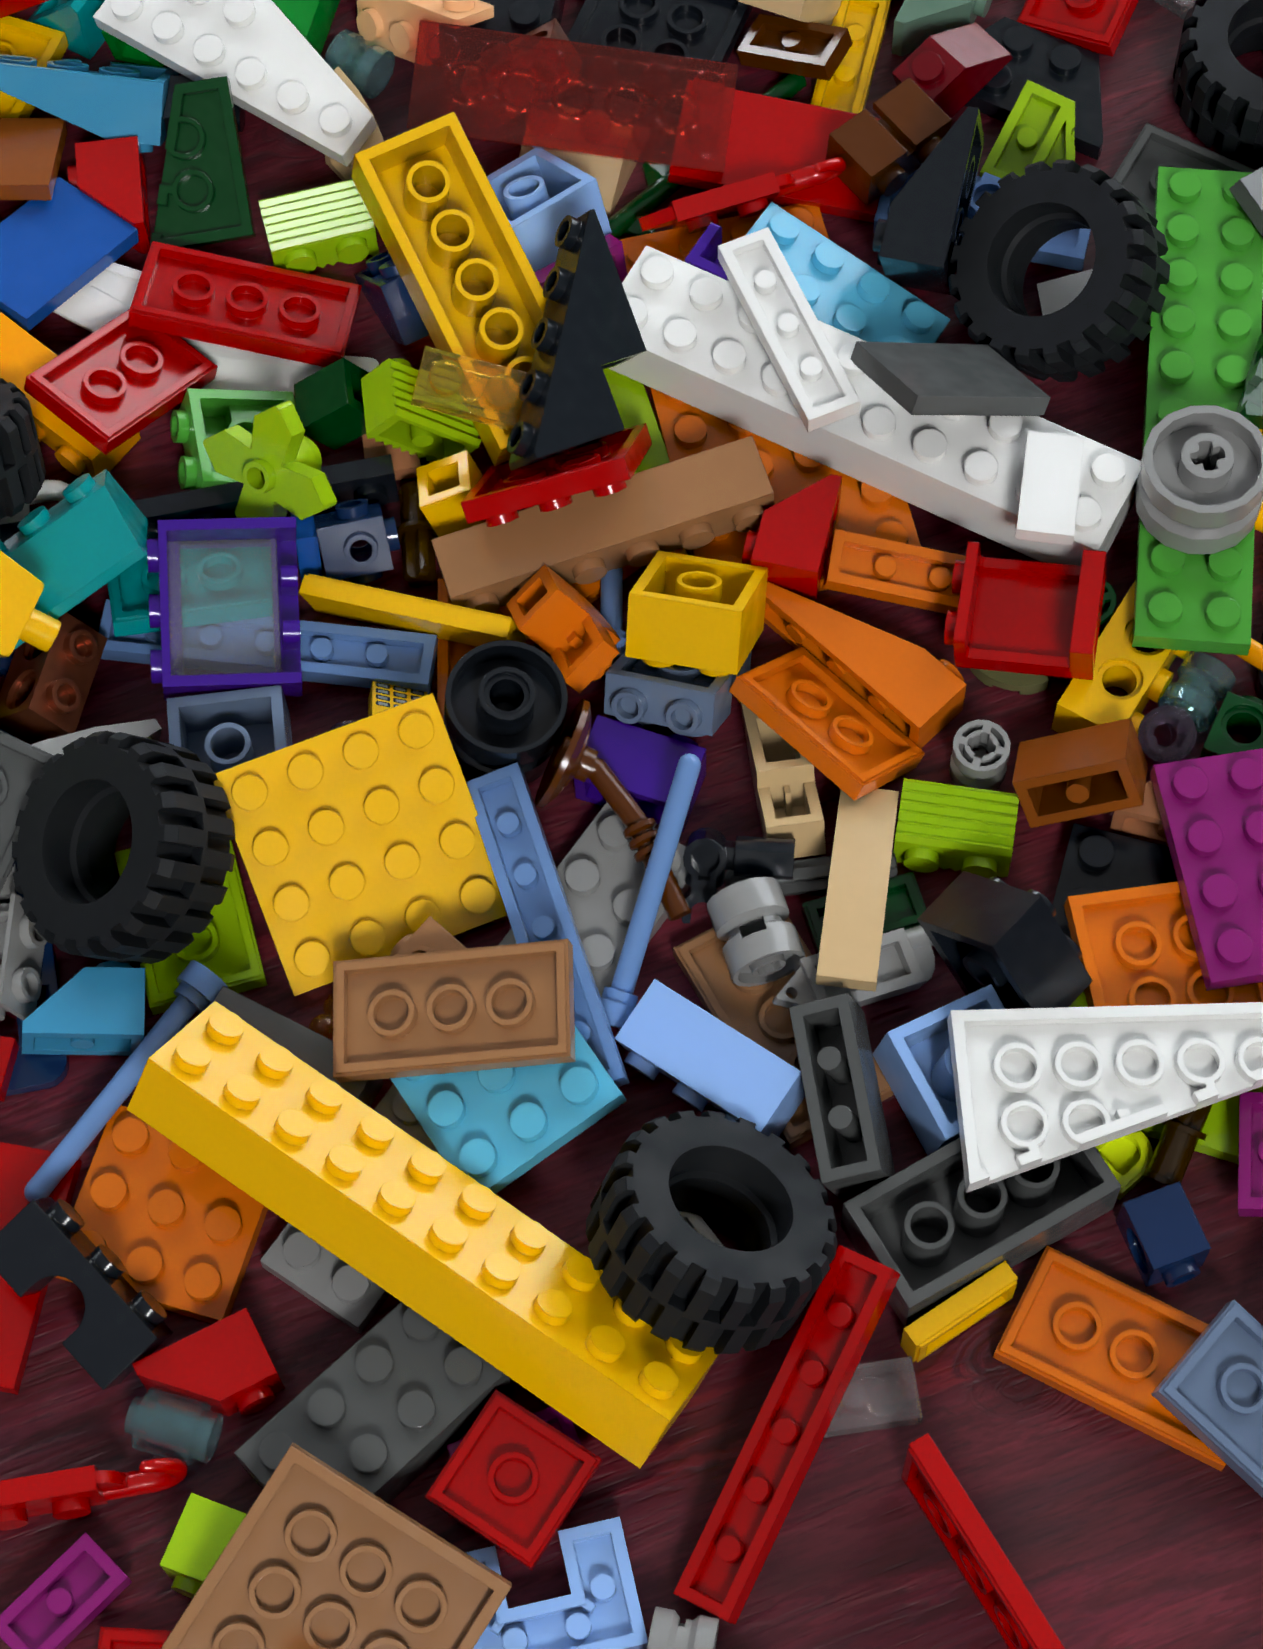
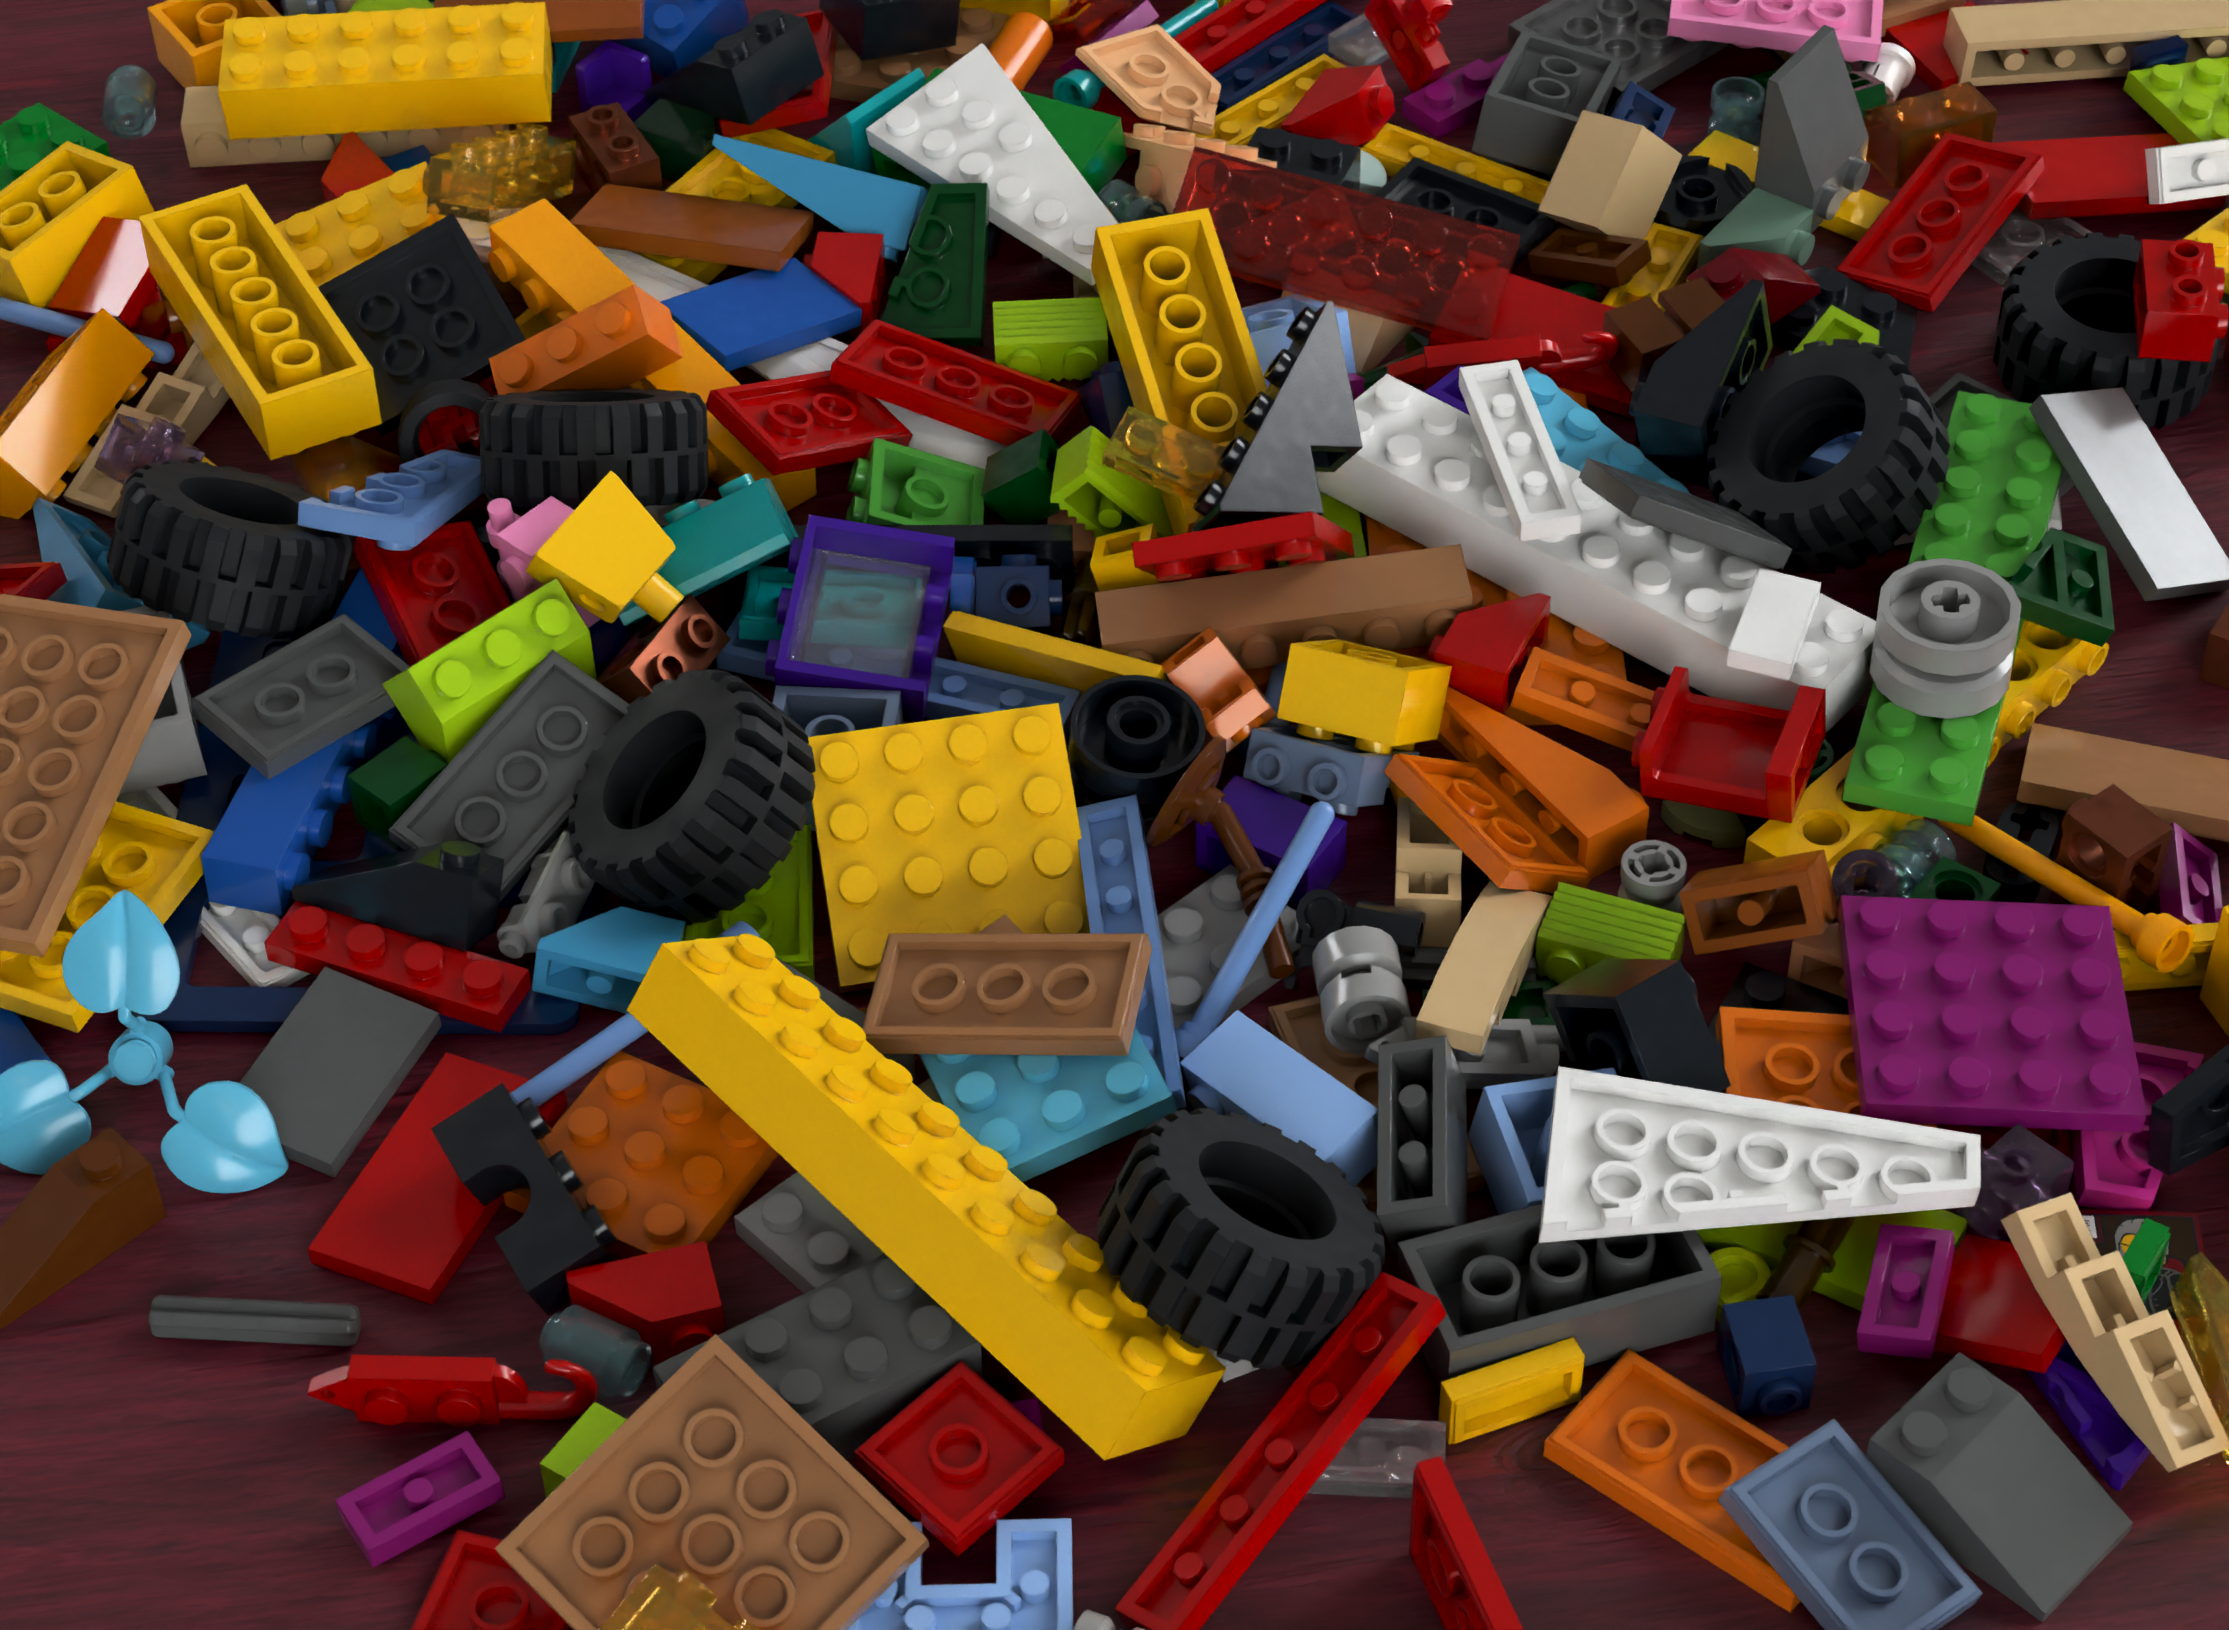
camera: 10 degrees right, 20 degrees down
lime plant [203,401,337,520] -> none

